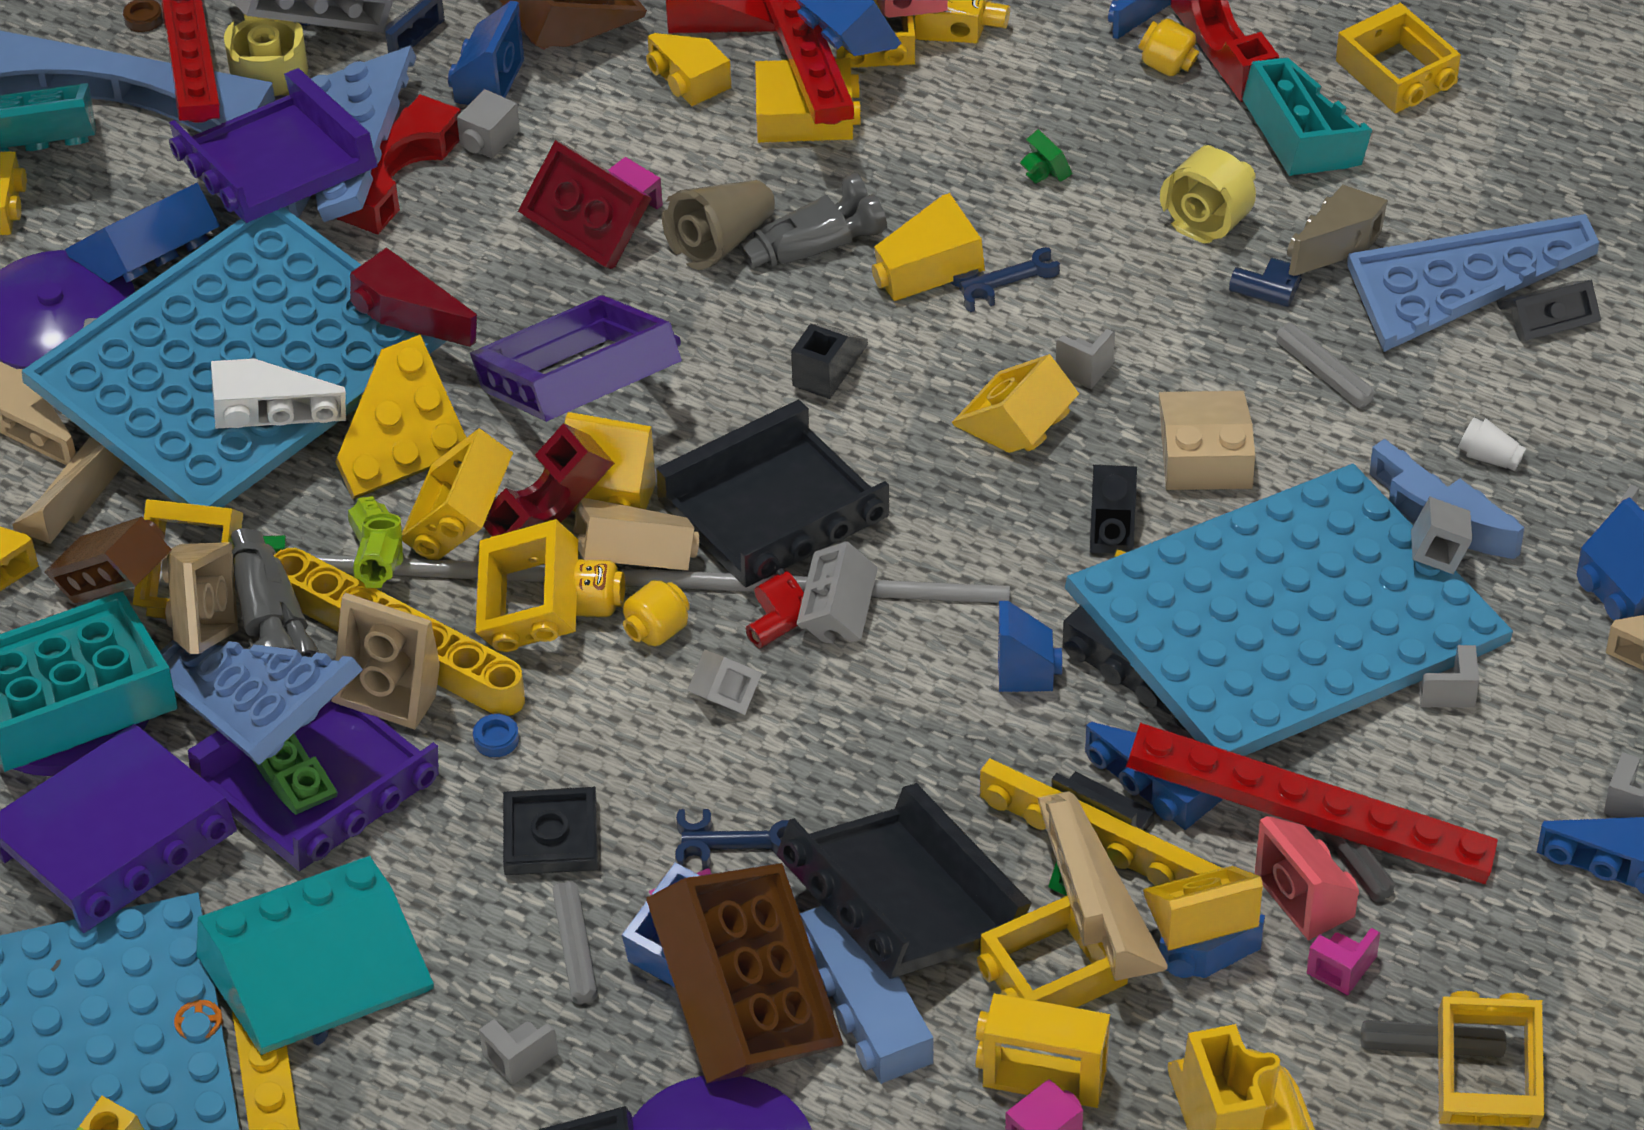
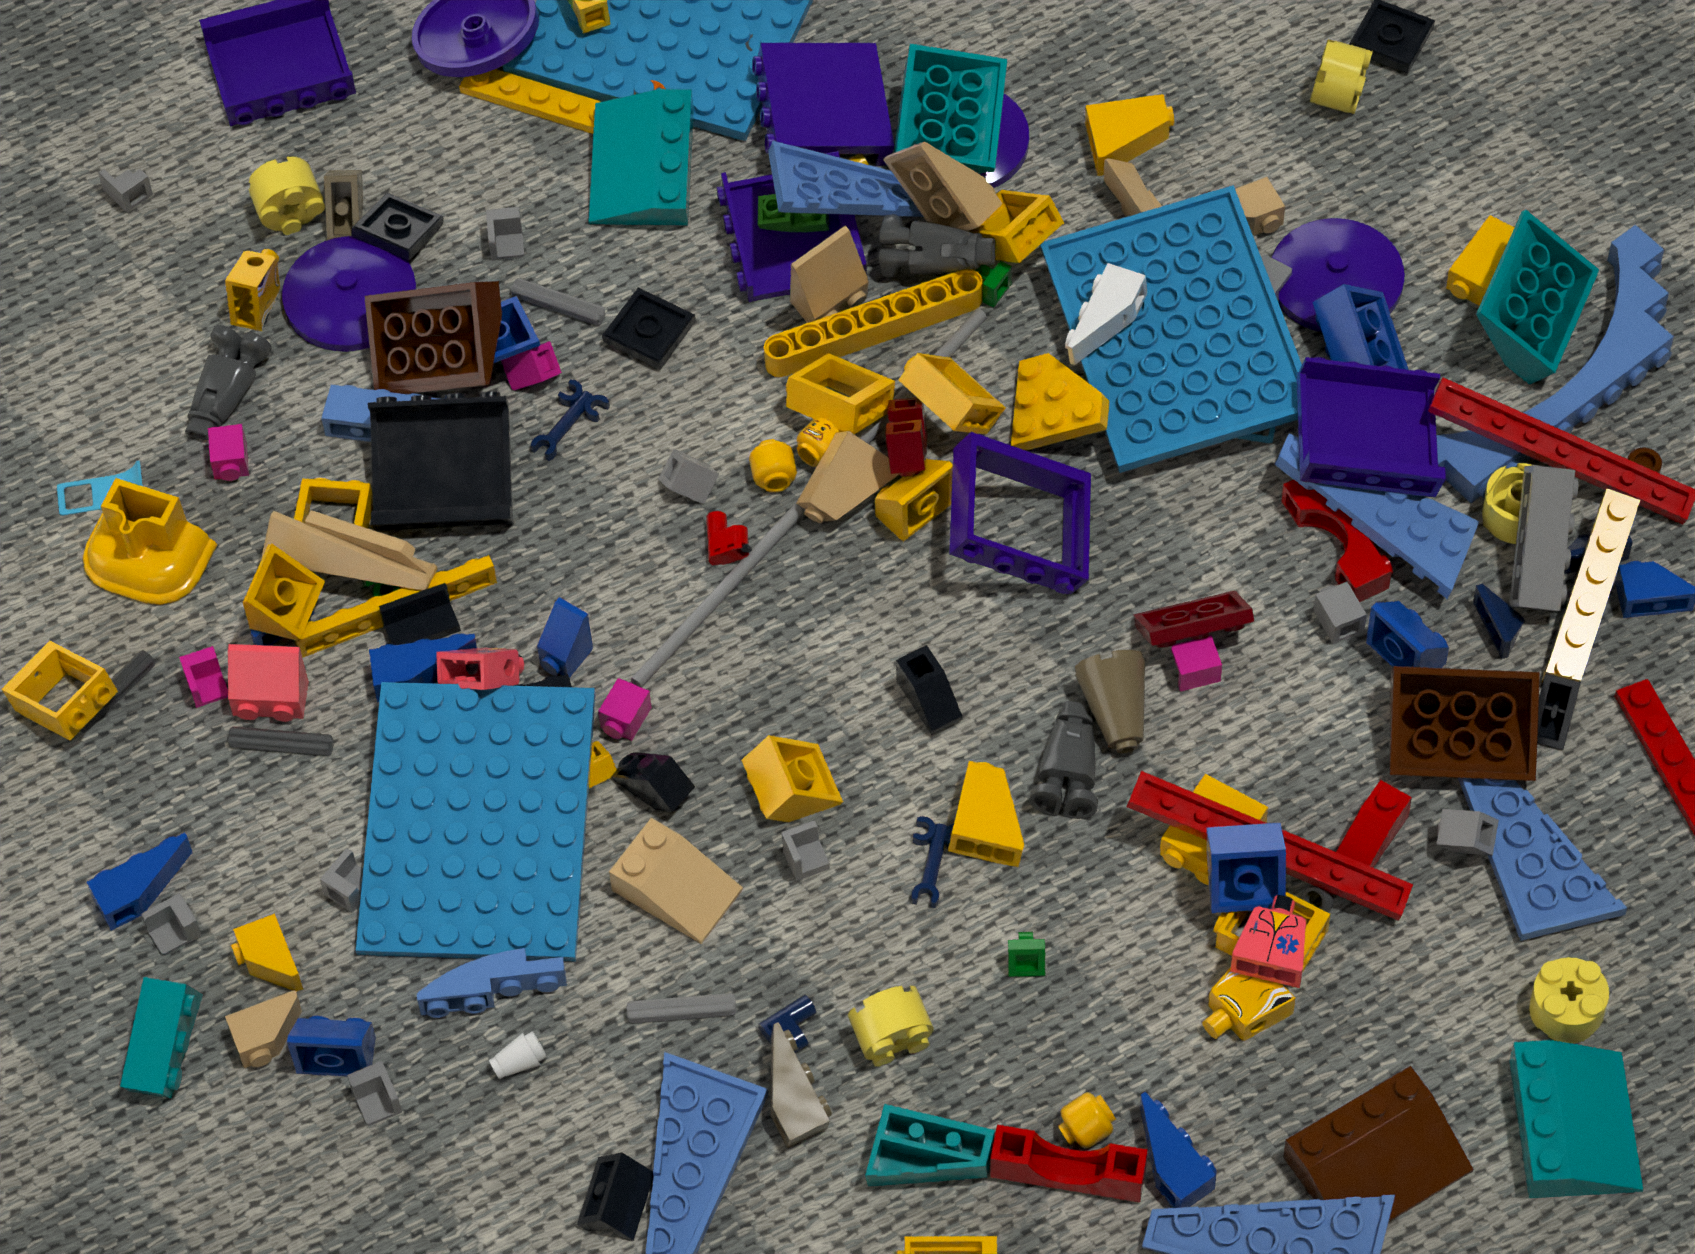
camera: 125 degrees right, 10 degrees up
reddish brown brick [44,517,172,604] -> none
lime piece [348,496,403,588] -> none
dark red slope [350,247,477,347] -> none
blue tile [473,714,519,757] -> none
yellow slope [646,33,732,107] -> none
black panel [656,399,889,588] -> none
light grey hinge [797,541,878,644] -> none
yellow window [975,993,1110,1108] -> none
red plate [1126,722,1498,884] -> none
light grey brick [1411,496,1472,574] -> none
none -> yellow slope [231,913,303,992]
none -> coral torso [436,648,524,690]
none -> dark pink brick [598,678,652,741]

